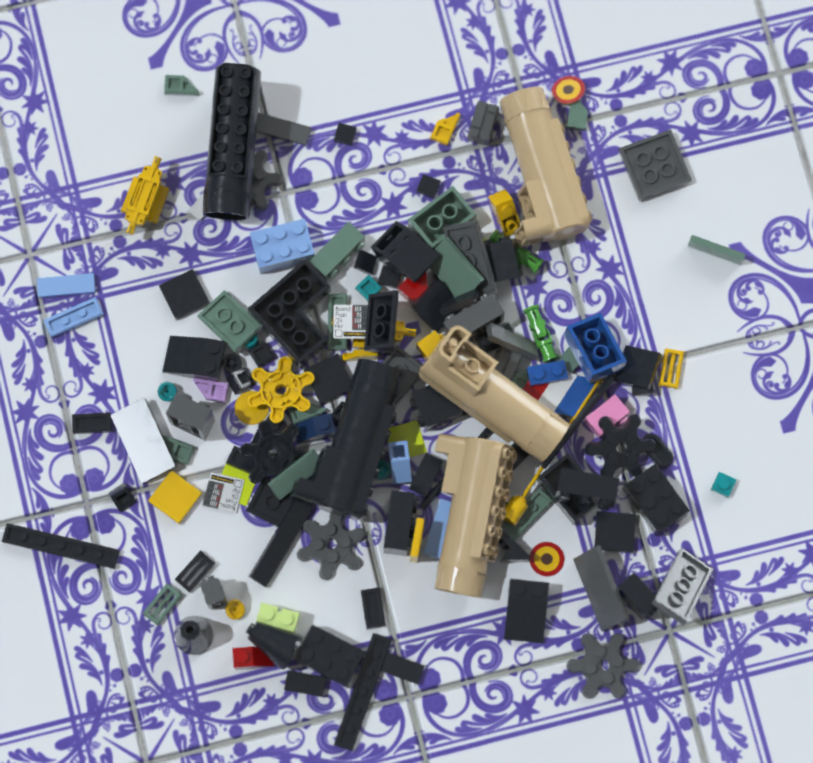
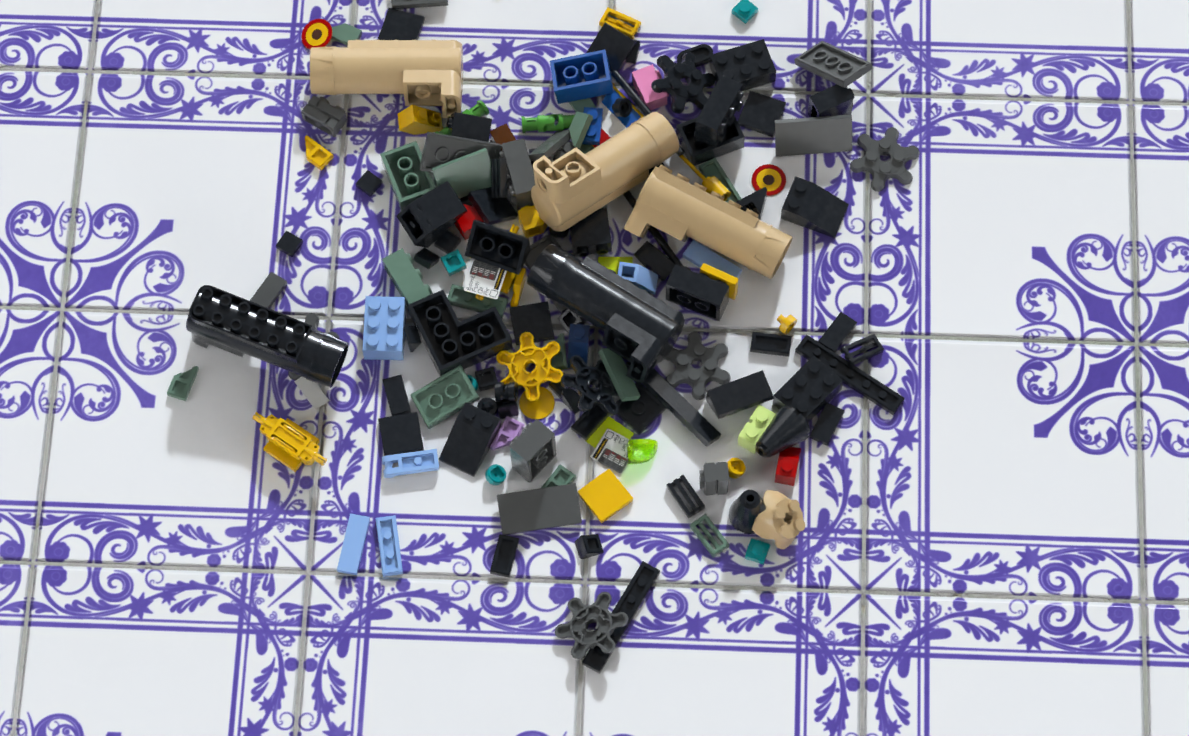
camera: 70 degrees left, 10 degrees down
none -> black tile [378,8,425,40]
none -> black tile [382,375,411,416]
none -> light blue plate [382,449,439,478]
none -> black slope [404,326,422,352]
none -> reddish brown brick [490,123,516,151]
none -> black wheel [495,382,518,402]
none -> dark grey plate [555,592,628,660]
none -> sand green tile [569,112,593,149]
none -> black tile [612,98,632,117]
none -> clear neon green brick [626,439,658,464]
none -> black slope [706,370,774,419]
none -> teal plate [745,538,770,565]
none -> tan brick [752,490,805,549]
none -> yellow tile [777,314,797,335]
none -> black tile [840,334,884,367]

